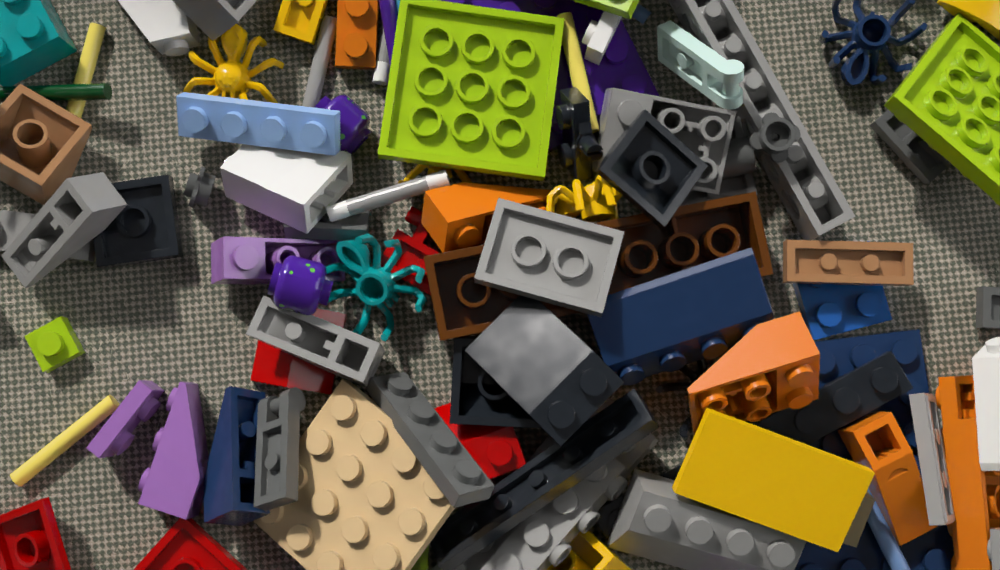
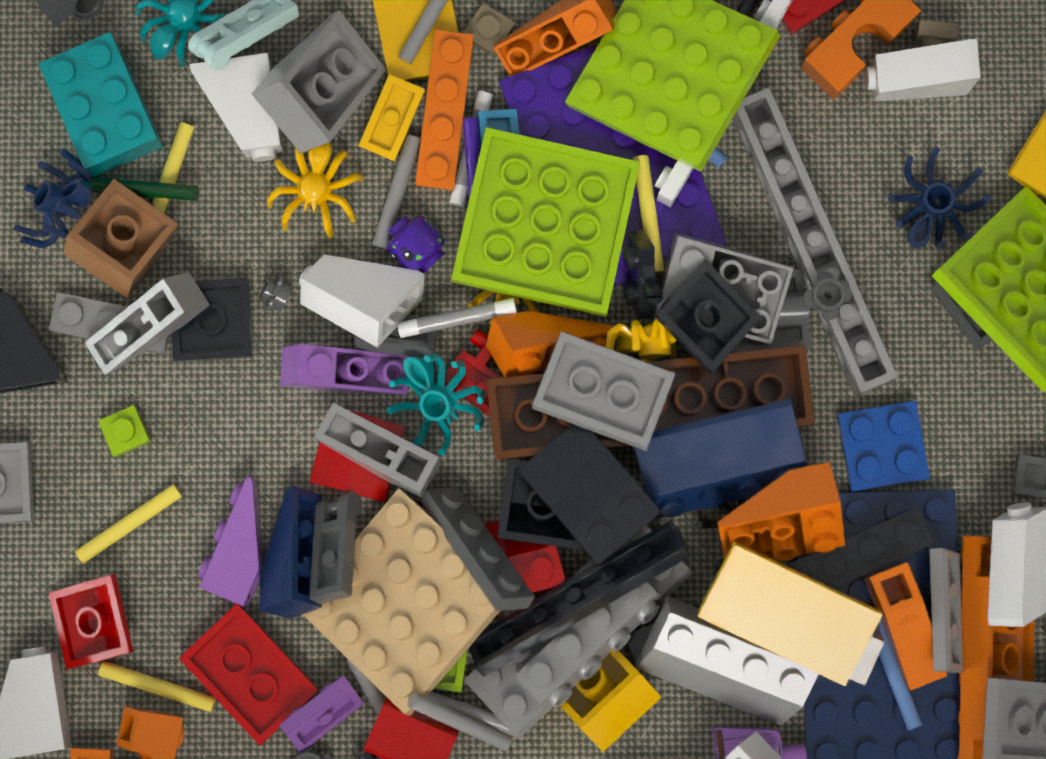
camera: 10 degrees right, 0 degrees up
medium lavender plate [86,380,165,458] -> none
light blue plate [176,92,340,156] -> none
dark purple head [267,255,334,315] -> none
light aqua plate [657,20,744,110] -> none
medium nougat plate [783,240,914,286] -> none

